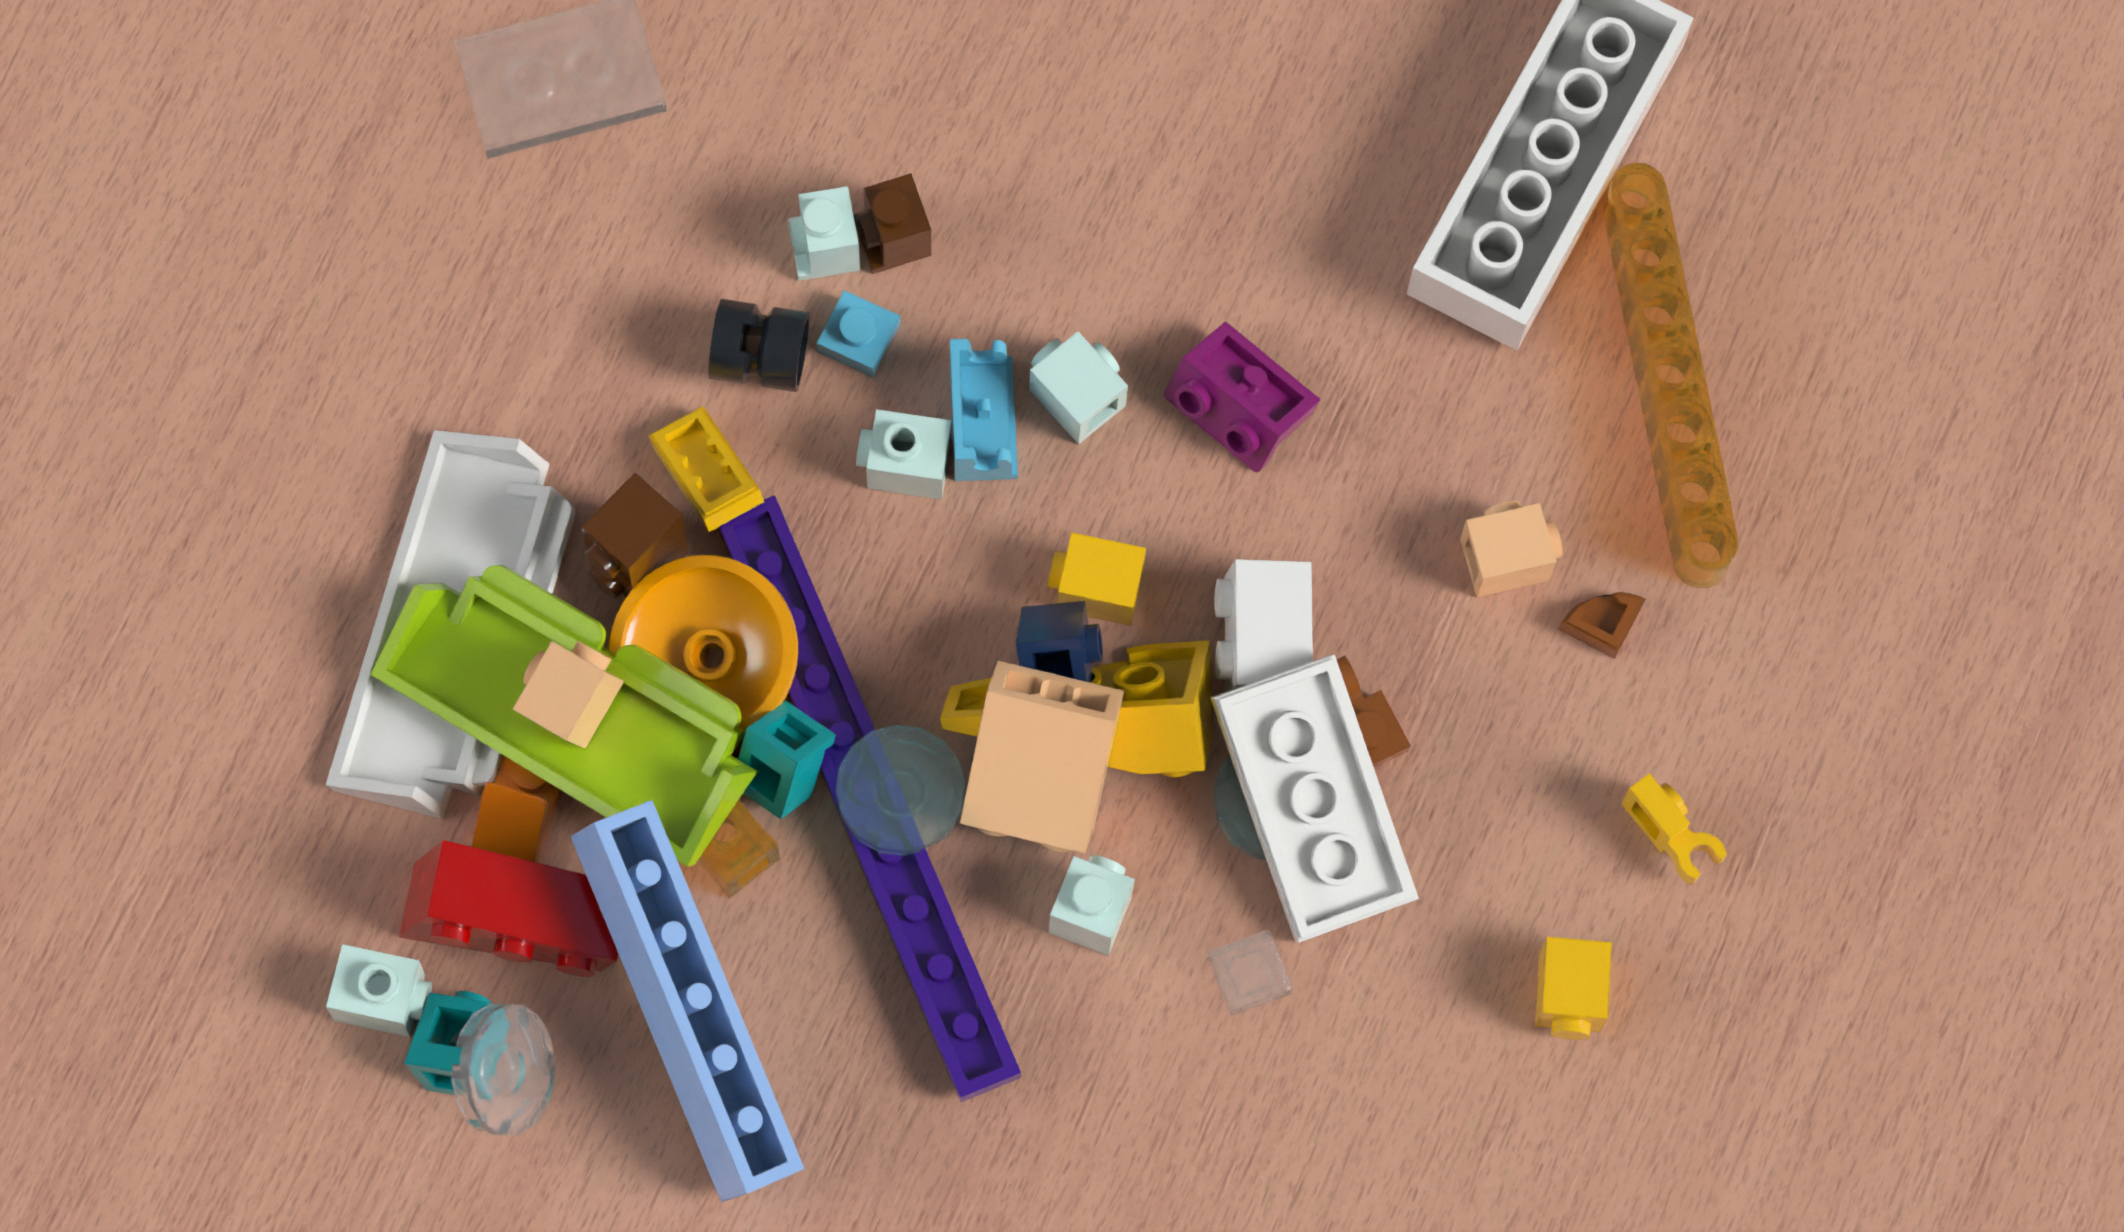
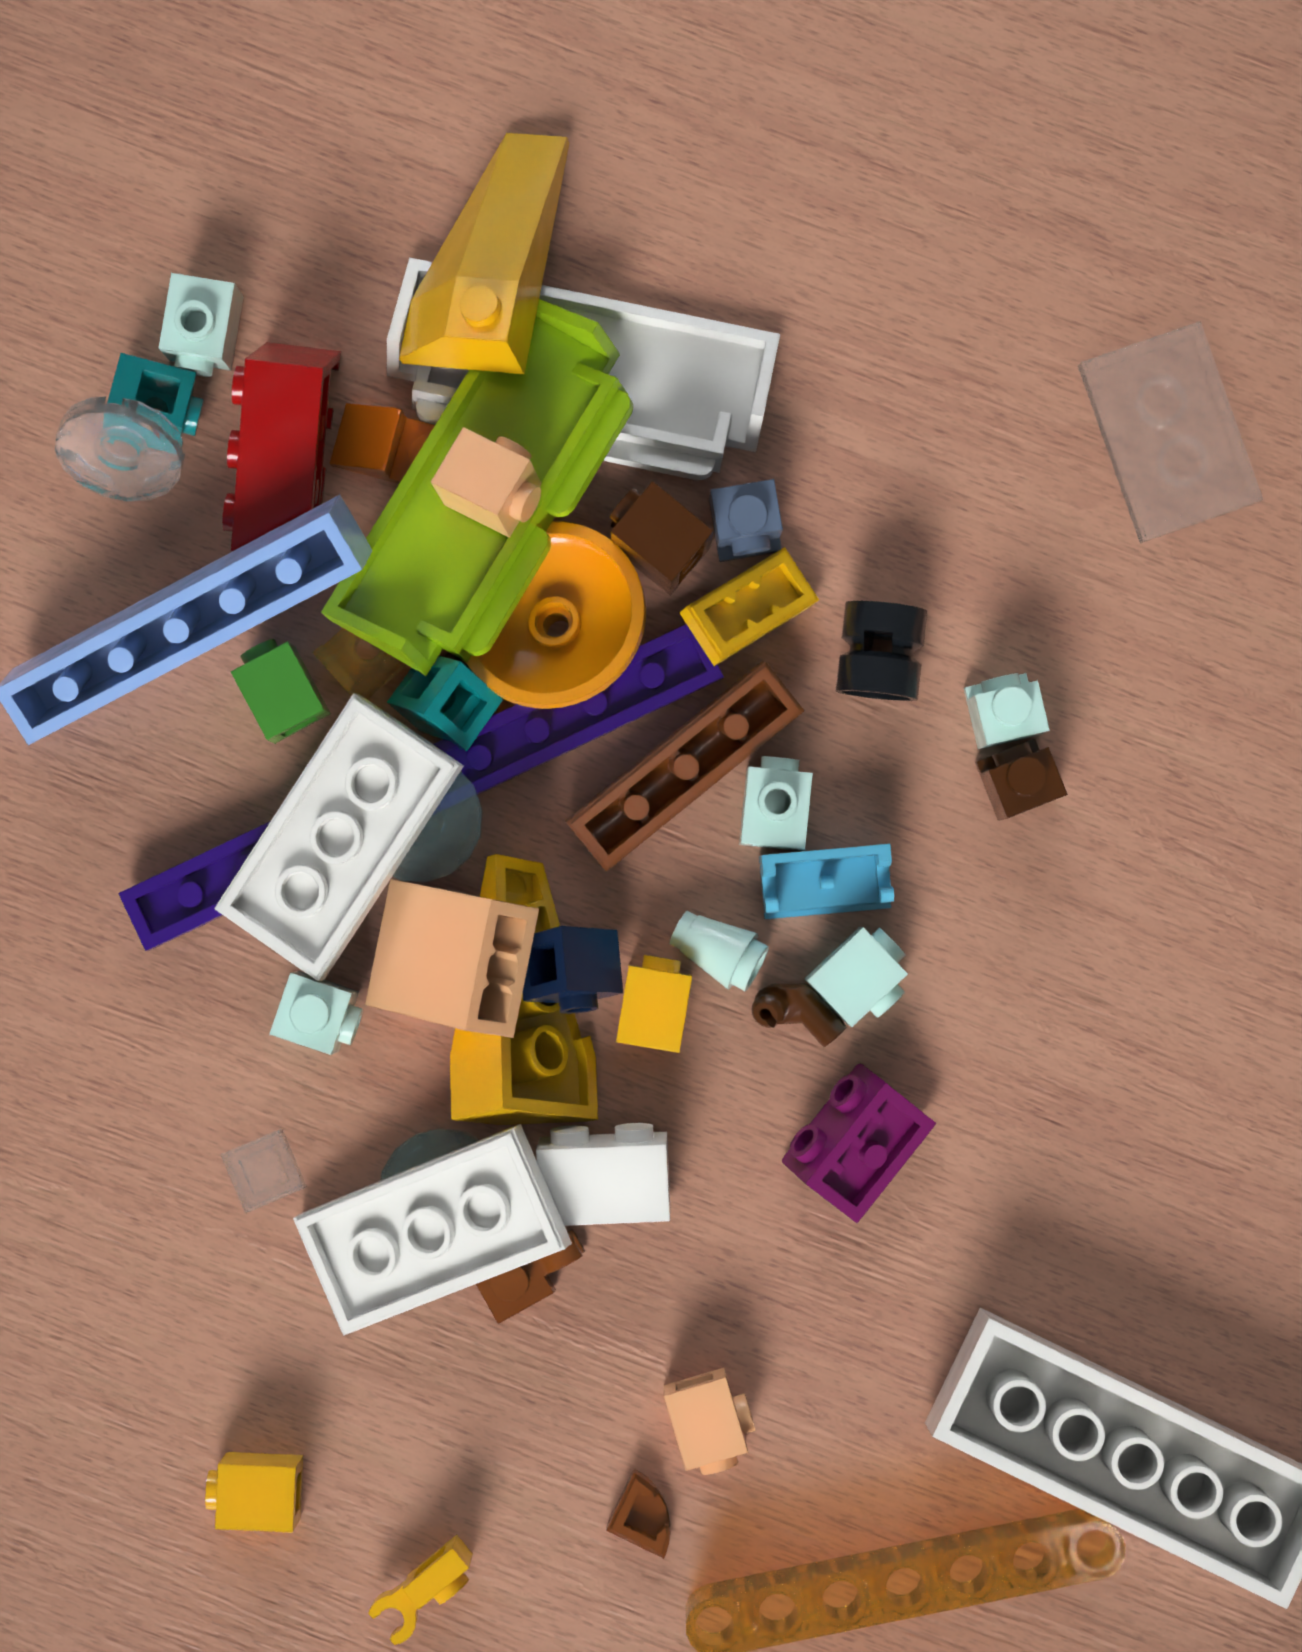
camera: 90 degrees right, 15 degrees up
medium azure plate [817,290,901,377] -> none
none -> white tile [214,693,464,981]
none -> bright green brick [231,639,331,744]
none -> yellow wedge [399,133,570,374]
none -> dark orange brick [565,660,805,872]
none -> light aqua cone [669,911,769,992]
none -> sand blue brick [709,479,783,562]
none -> reddish brown arm [751,984,847,1048]

